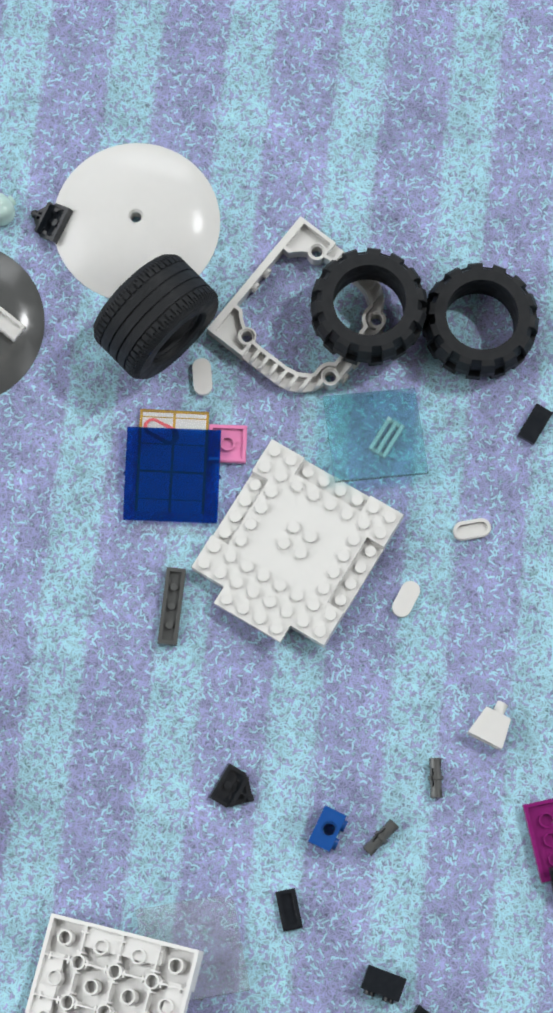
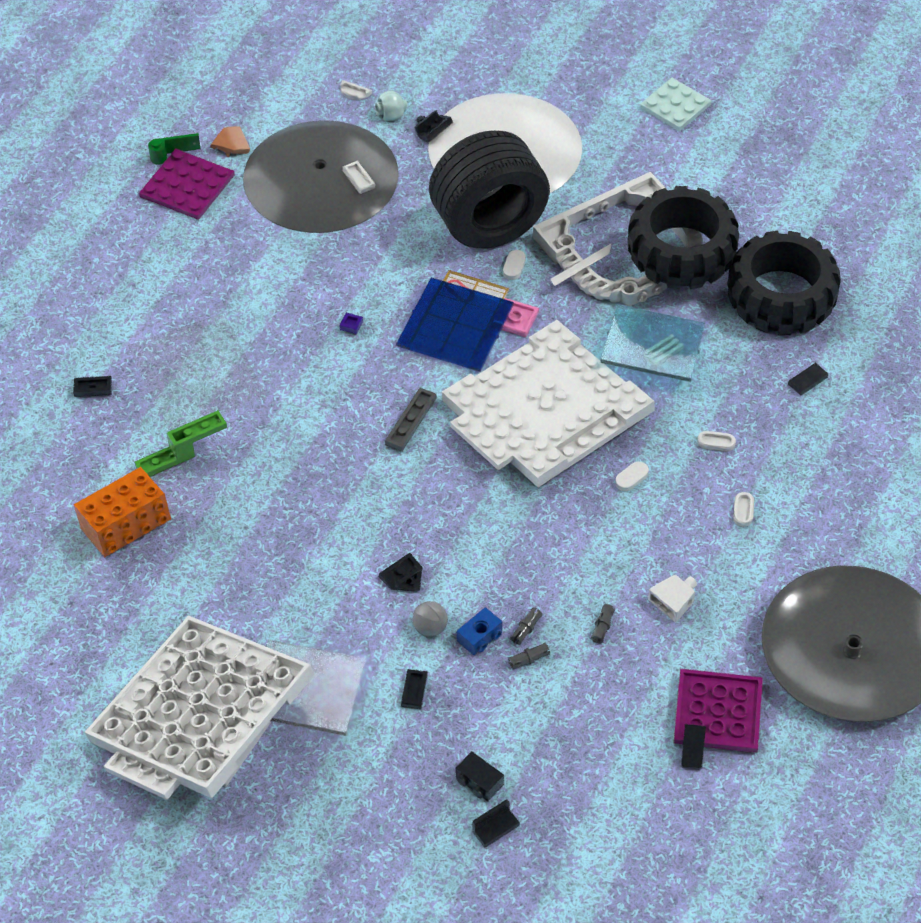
camera: 25 degrees right, 25 degrees down
none -> dark purple plate [339,312,363,335]
none -> light grey piece [412,601,448,636]
none -> dark grey pin [510,607,542,645]
none -> white sticker [551,244,611,286]
none -> light aqua plate [640,77,712,132]
none -> white tile [733,492,754,527]

